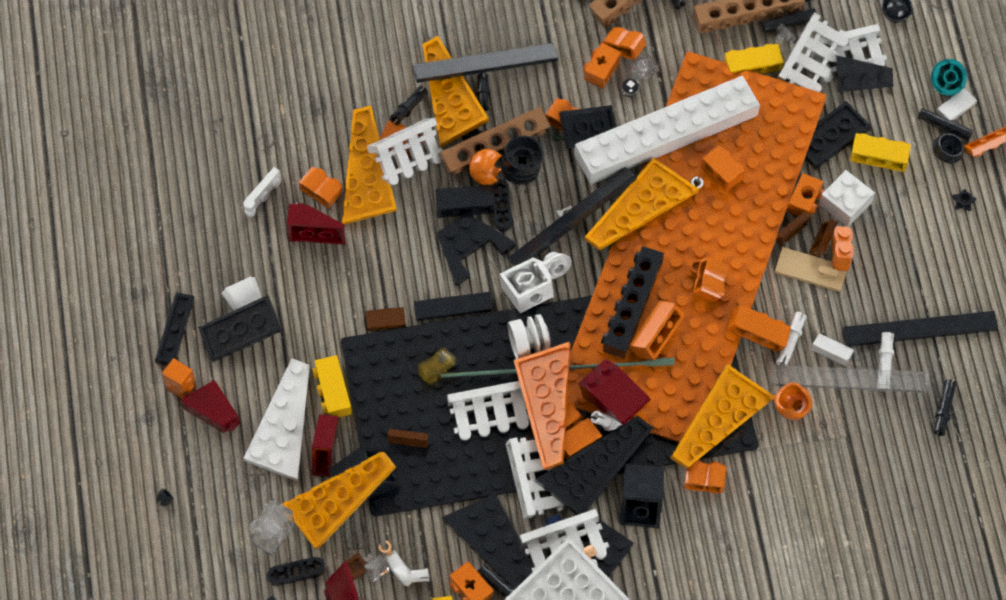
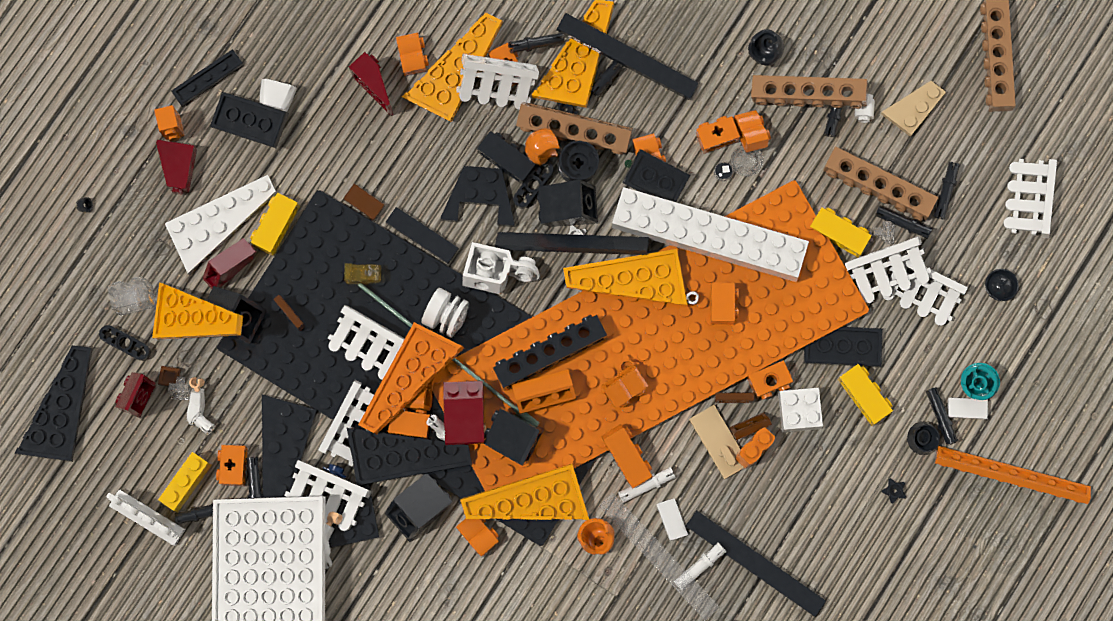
camera: 50 degrees right, 15 degrees up
white plate [243,167,281,217] -> none
black wing [835,55,894,92] -> none
none -> black slope [484,408,544,466]
none -> black slope [537,179,598,227]

